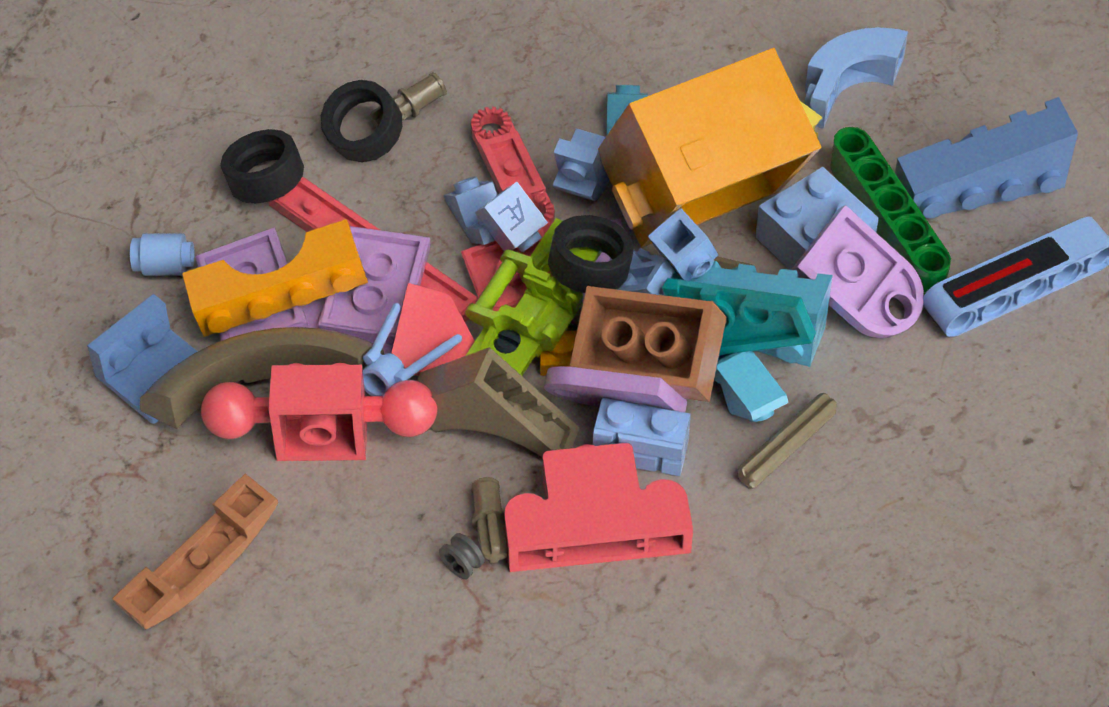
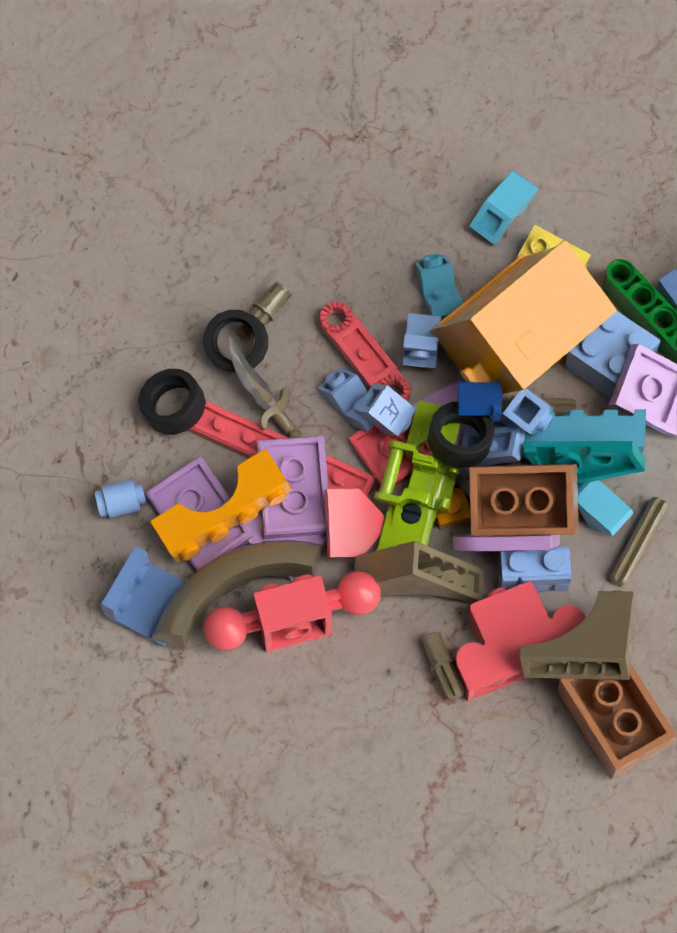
camera: 15 degrees left, 15 degrees up
nougat slope [112,473,278,630] -> none
light blue plant [363,303,462,396] -> none
dark grey bush [439,533,485,579] -> none
light blue arch [804,27,908,129] -> none
none -> piece [228,336,301,438]
none -> blue tile [457,381,502,422]
none -> medium azure slope [469,170,539,245]
none -> dark tan arch [519,590,637,680]
none -> nougat brick [557,664,677,780]

